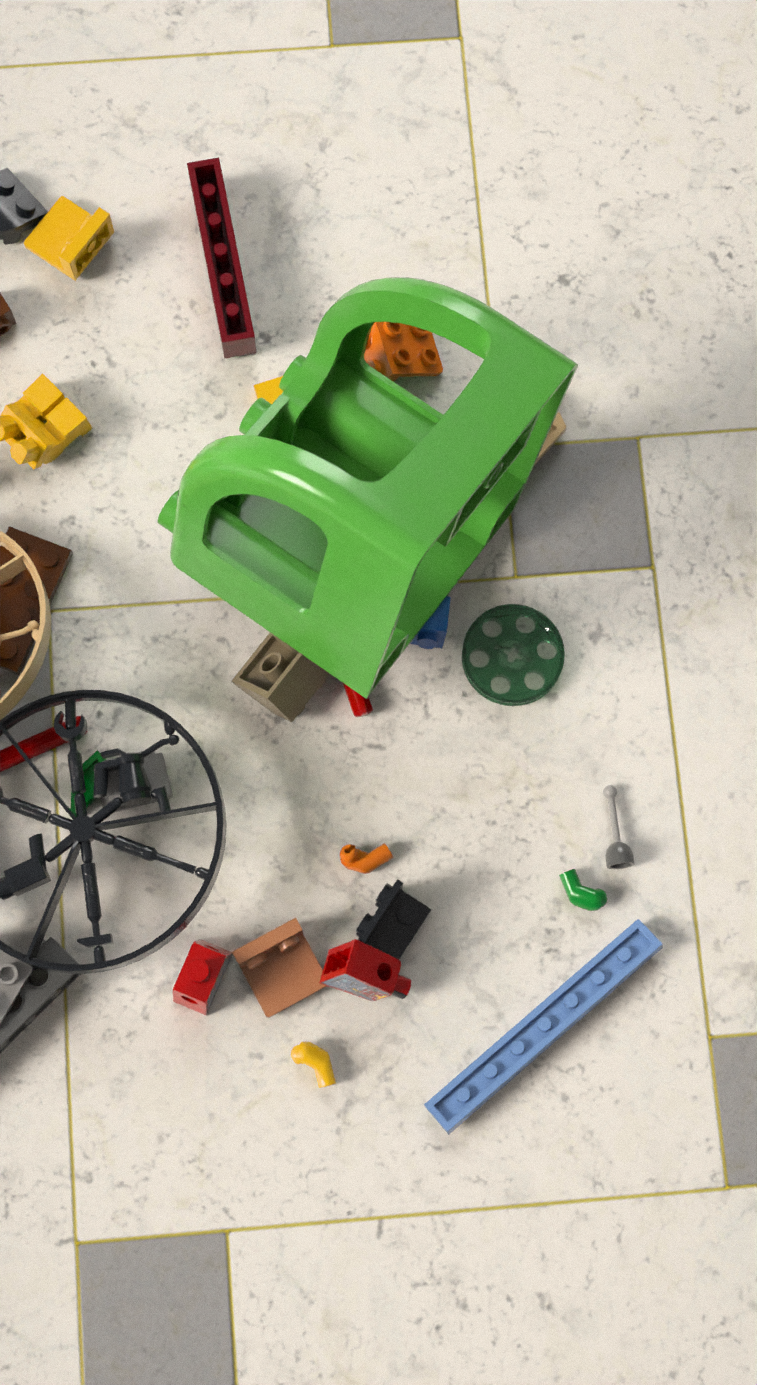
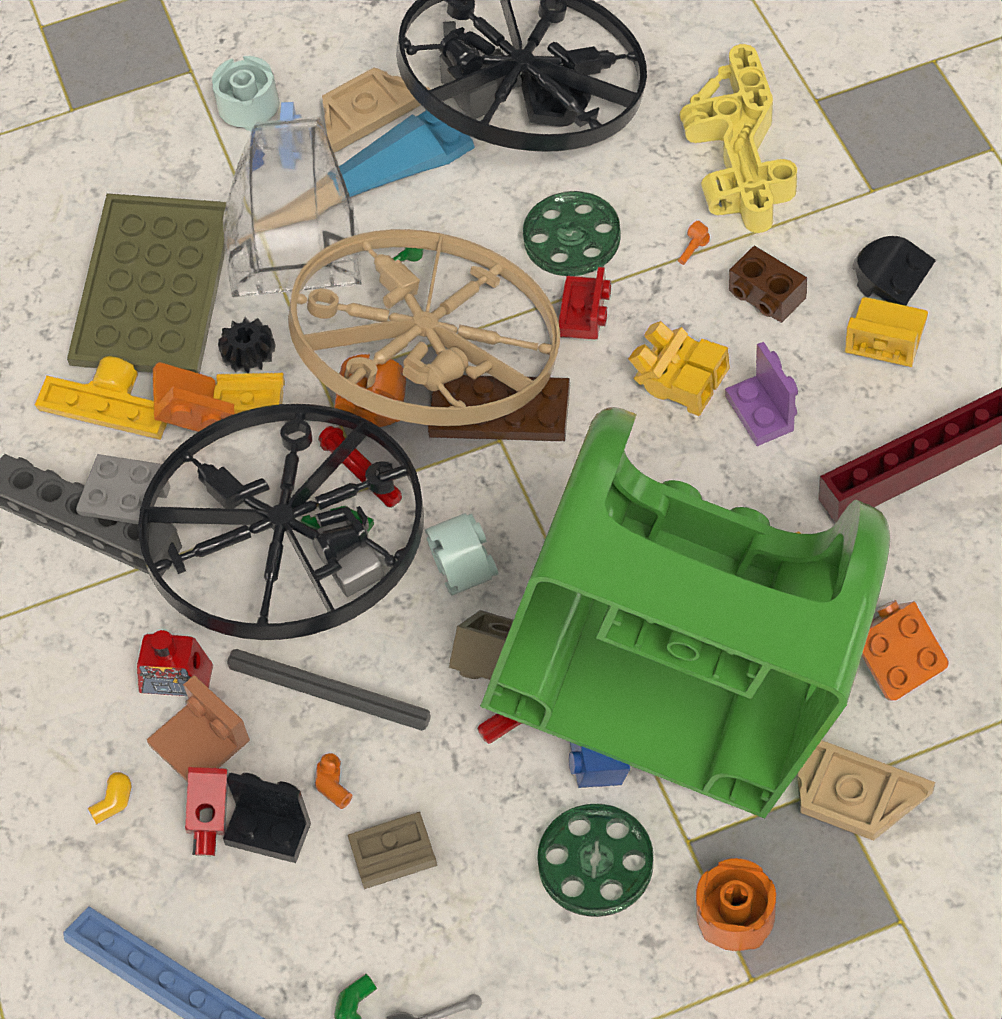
camera: 85 degrees right, 20 degrees down
none -> dark grey axle [227,649,431,731]
none -> dark tan plate [347,812,438,889]
none -> light aqua brick [425,513,498,596]
none -> orange brick [696,858,776,951]
none -> medium lavender bracket [725,342,798,446]

